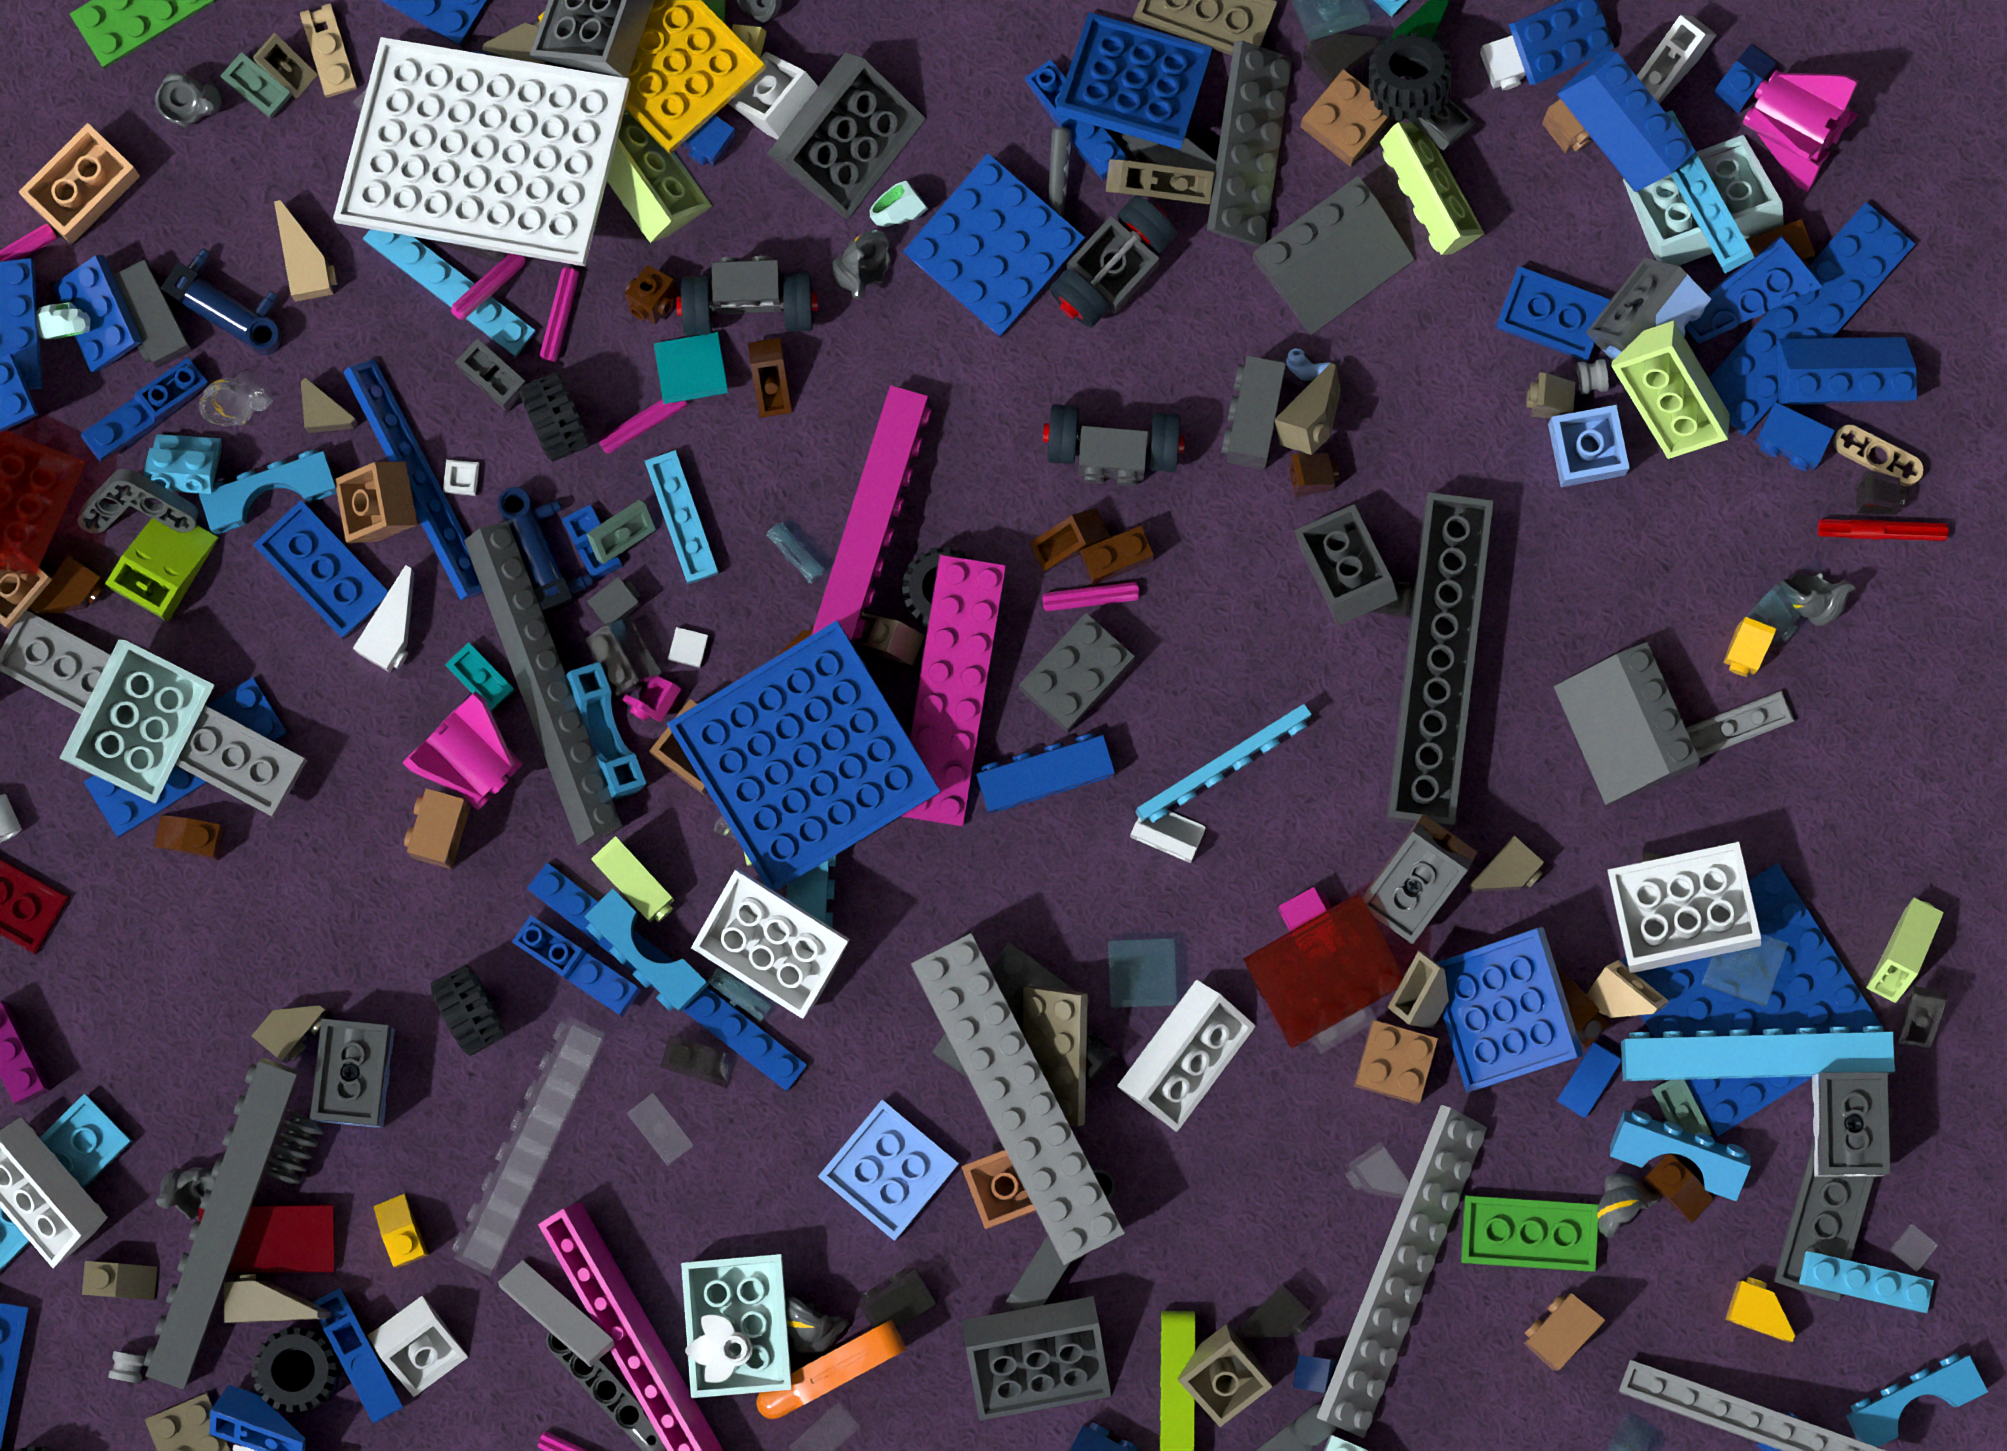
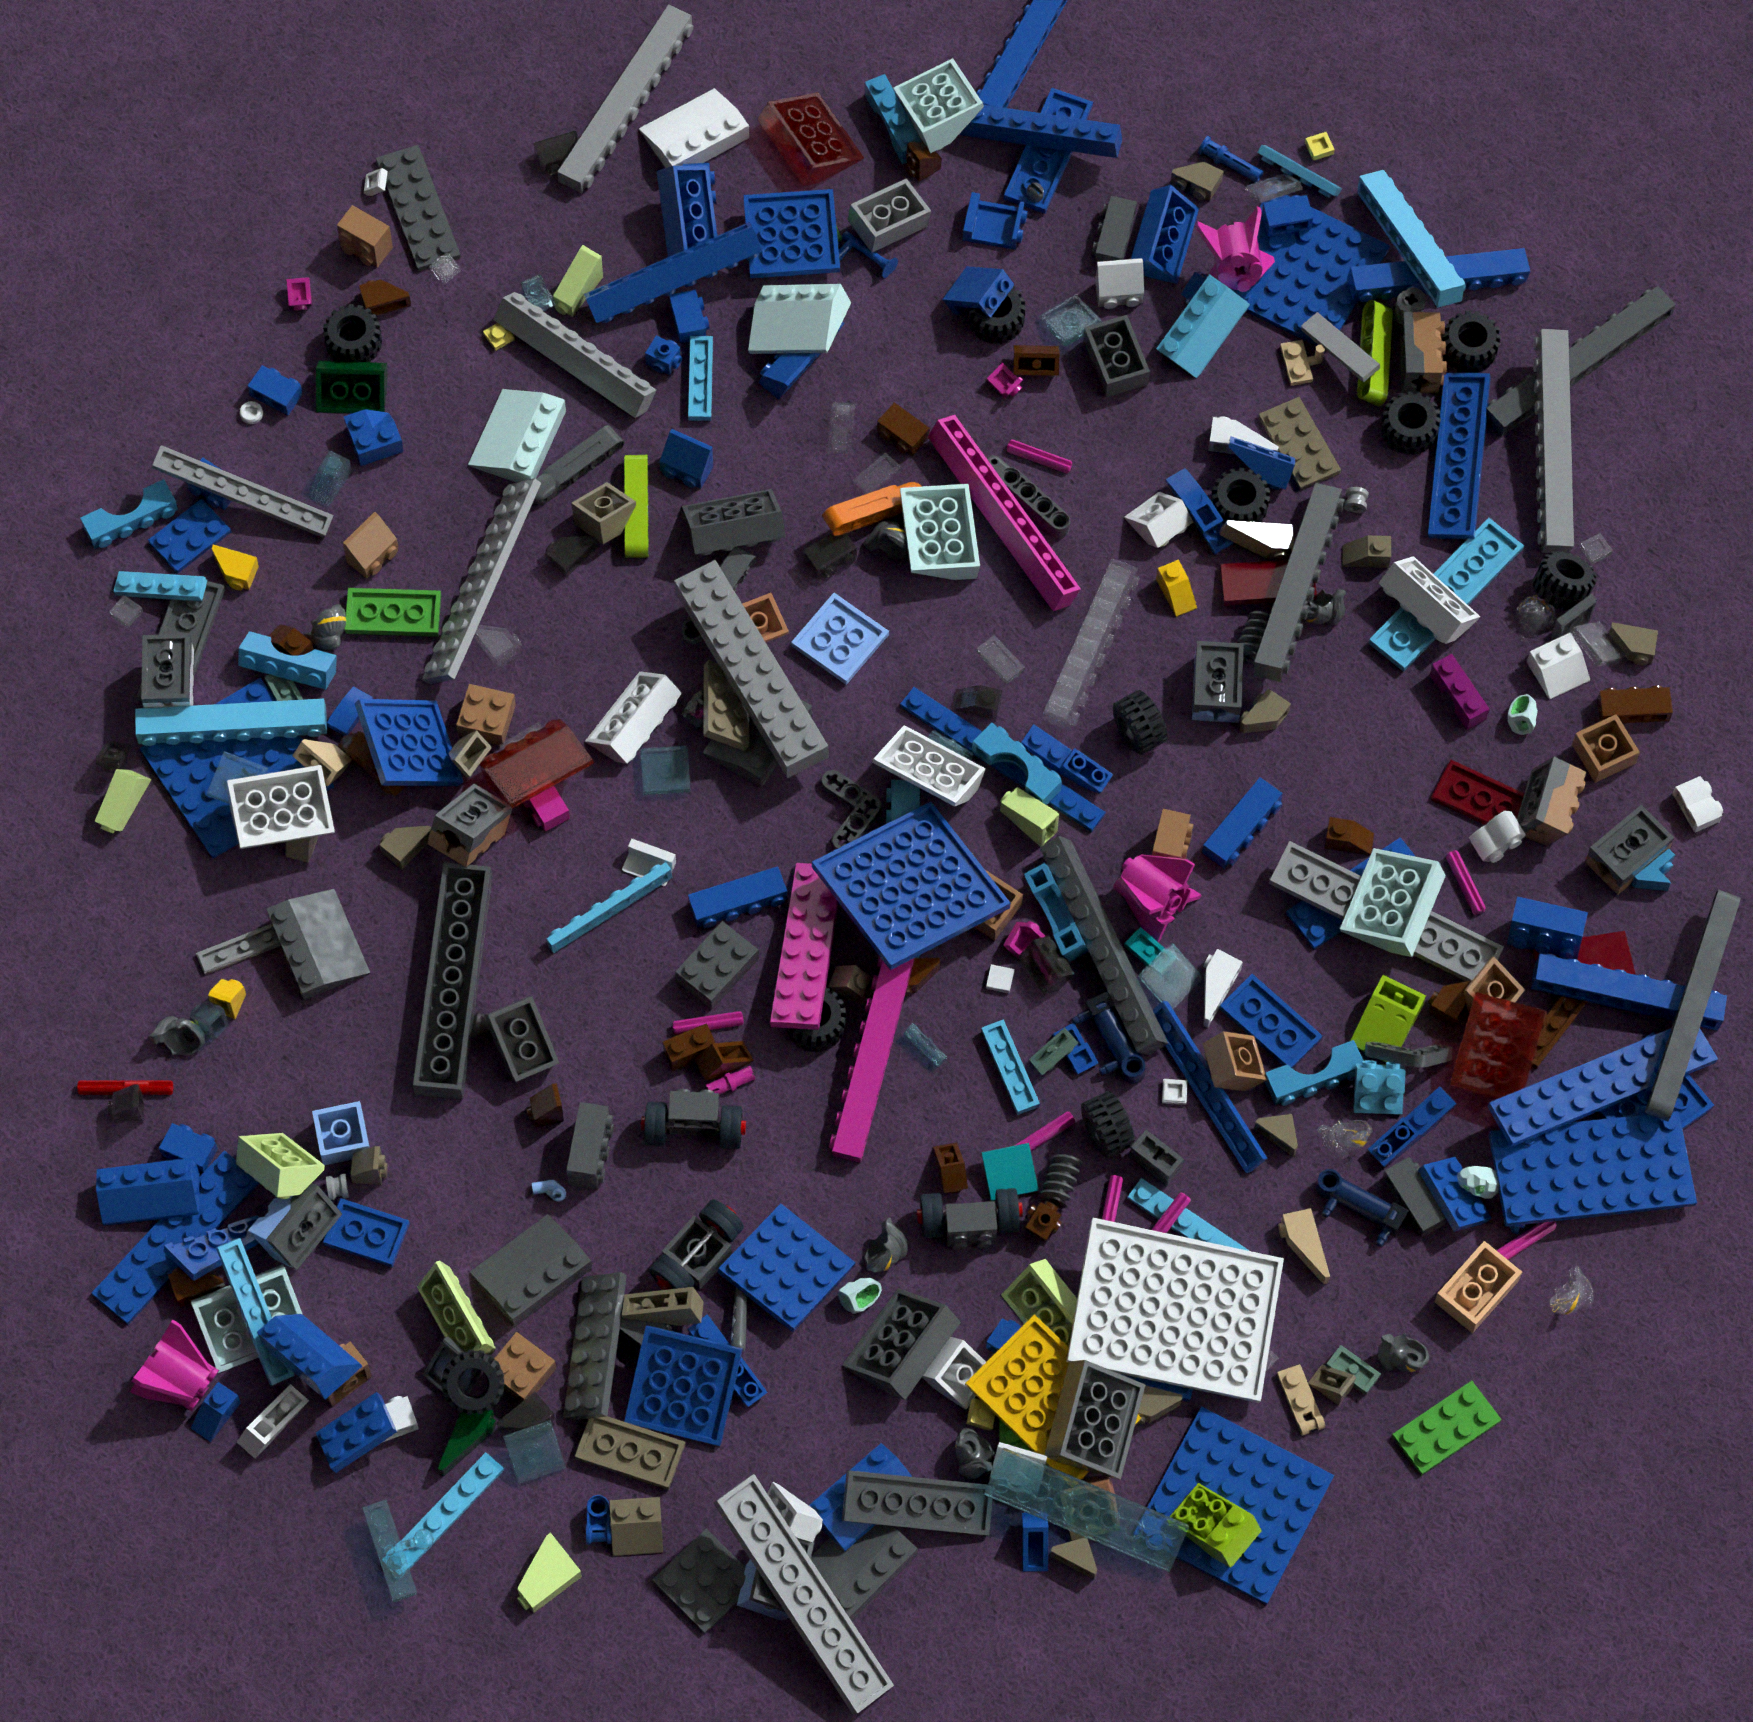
camera: 175 degrees right, 15 degrees down
light grey tile [498,1260,615,1367] -> none
dark grey brick [587,577,641,631] -> none
white plate [685,1315,752,1383] -> none
dark tan slope [1275,363,1341,455] -> none
dark blue brick [1293,1355,1339,1394] -> none
tan beam [1833,425,1923,486] -> none
none -> blue plate [148,499,231,573]
none -> dark pink pin [705,1066,755,1095]
none -> dark grey beam [822,770,881,850]
none -> dark grey piece [1040,1154,1083,1208]
none -> clear light blue plate [1138,943,1203,1009]
none -> blue brick [1202,777,1283,869]
none -> dark pink axle [1446,850,1486,915]

